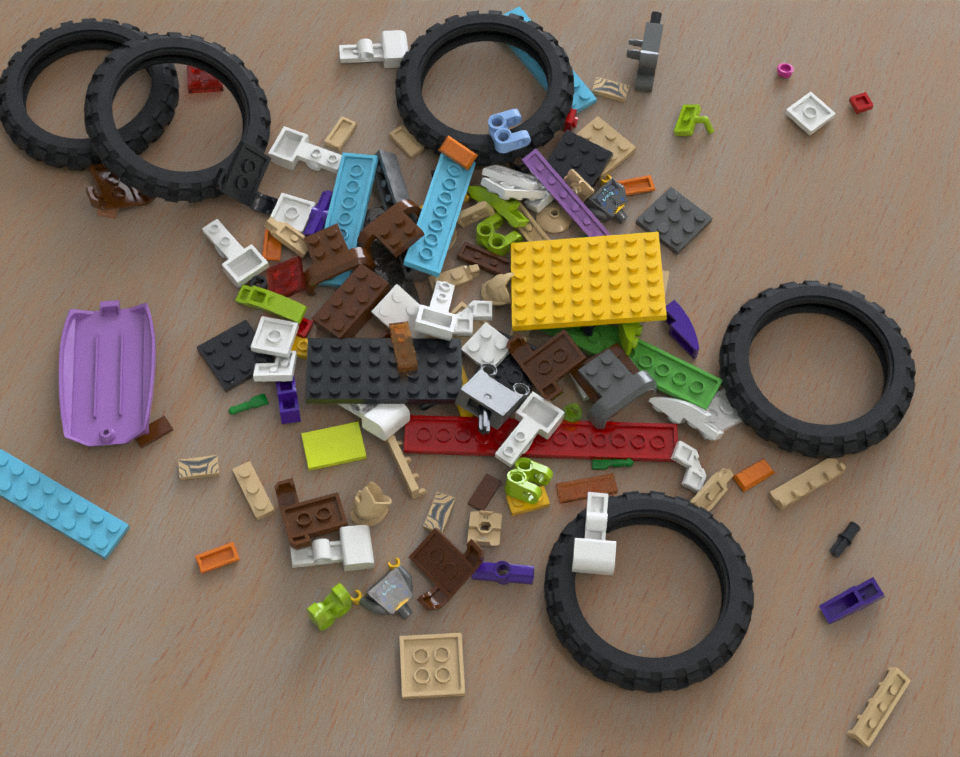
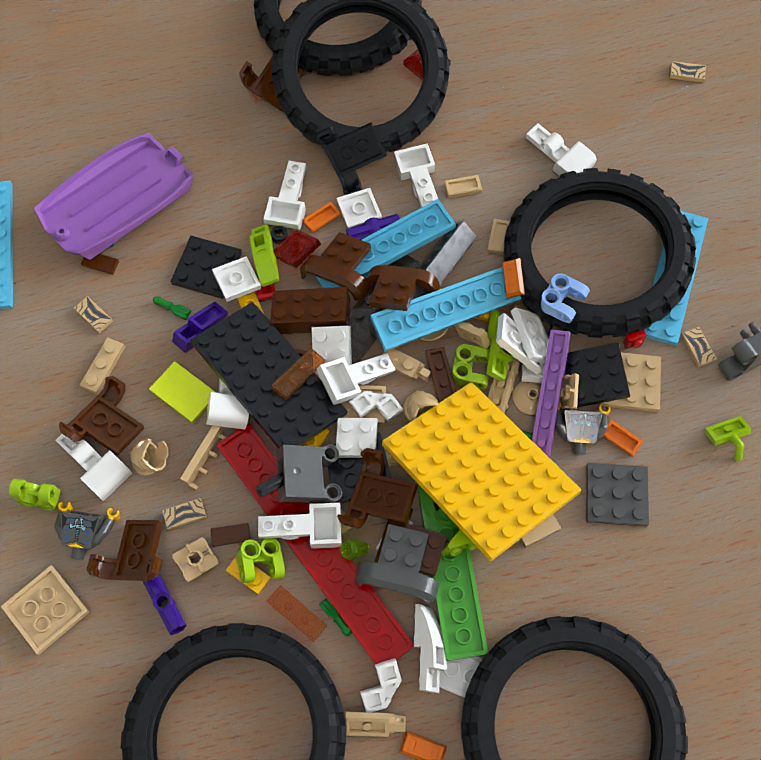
camera: 55 degrees right, 5 degrees up
orange tile [195,542,240,574] -> none
white plate [253,351,297,382] -> none
tan hinge [264,217,309,258] -> none
white plate [572,492,616,576] -> none
dark purple slope [665,299,699,359] -> none

